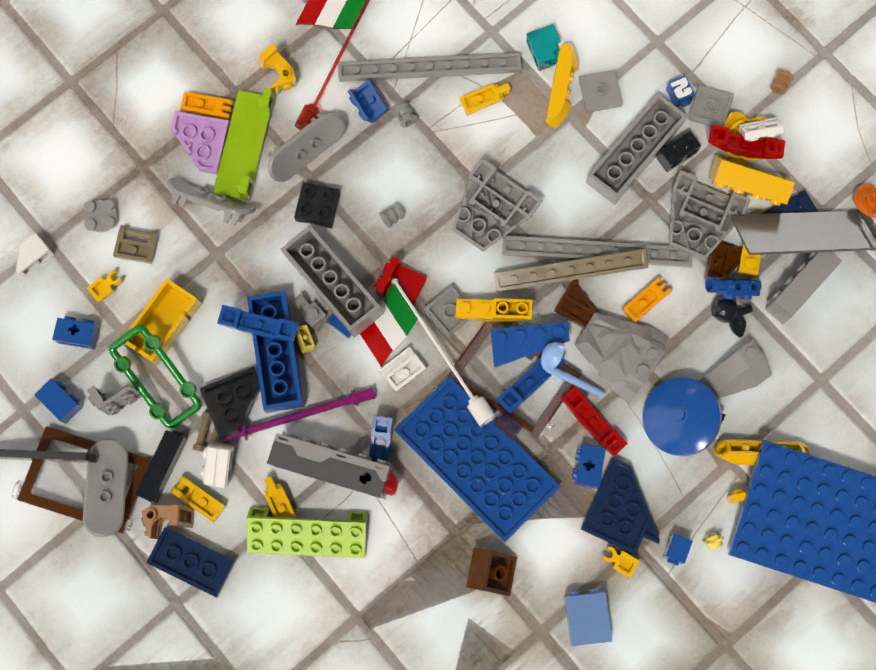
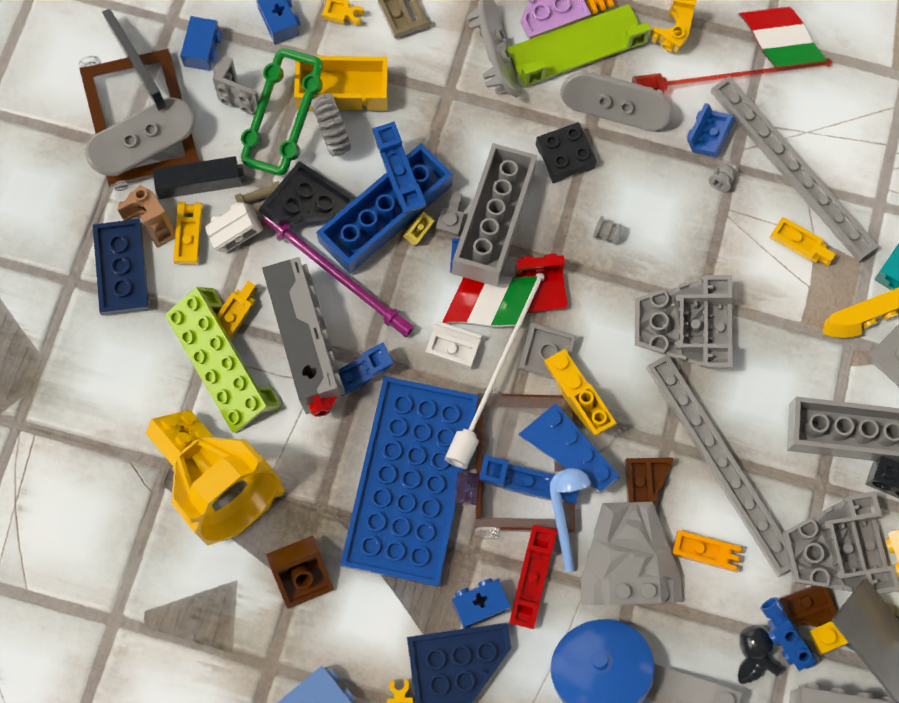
camera: 50 degrees right, 5 degrees down
dark tan plate [494,248,648,292] -> none
none -> yellow plate [145,410,285,546]
none -> light grey gear [311,93,351,156]

